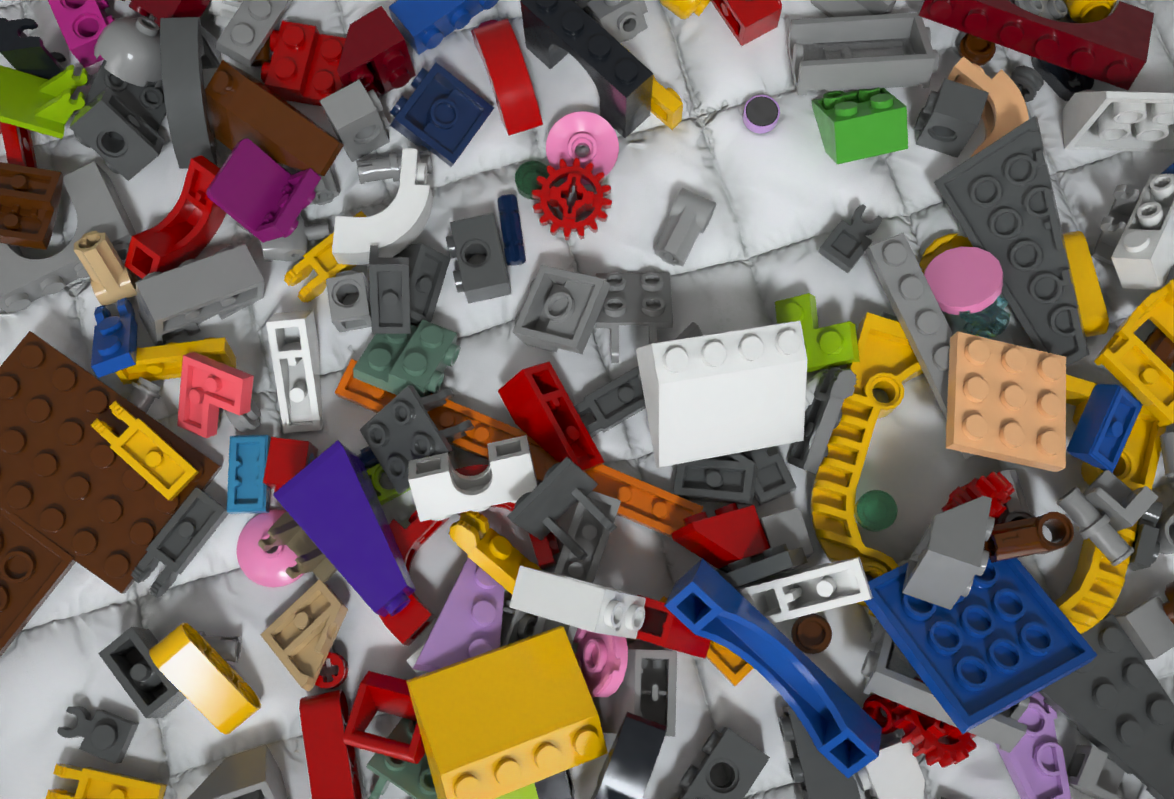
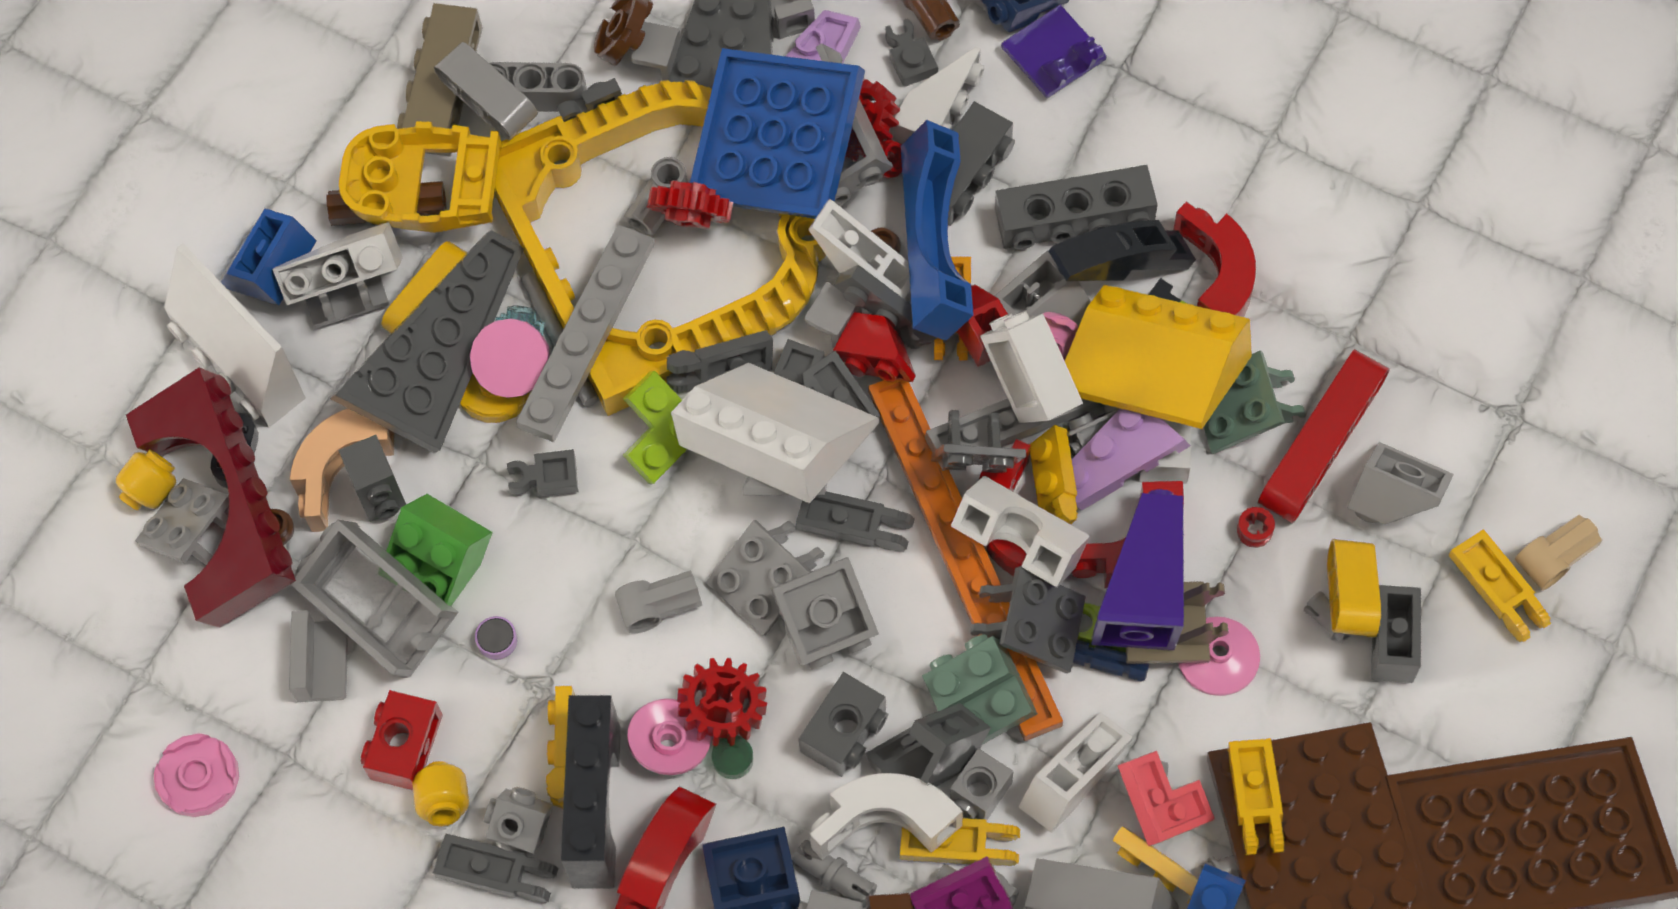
camera: 135 degrees left, 10 degrees down
dark grey plate [57,706,139,764] -> none
dark grey hinge [131,487,229,598] -> none
dark azure plate [227,435,271,514] -> none
tan wing [260,579,348,692] -> none
red brick [263,437,318,493] -> none
red tile [343,671,425,764] -> none
dark blue axle [497,194,526,266] -> none
red slope [498,361,604,472] -> none
clear green tile [854,490,898,532] -> none
light grey slope [902,496,995,610] -> none
light nougat plate [946,332,1066,472] -> none
reddish brown piece [983,512,1074,563] -> none
dark grey bush [1010,66,1044,102] -> none
light grey pin [1056,487,1134,566] -> none
blue slope [1067,384,1143,473] -> none
light grey panel [1083,470,1159,531] -> none

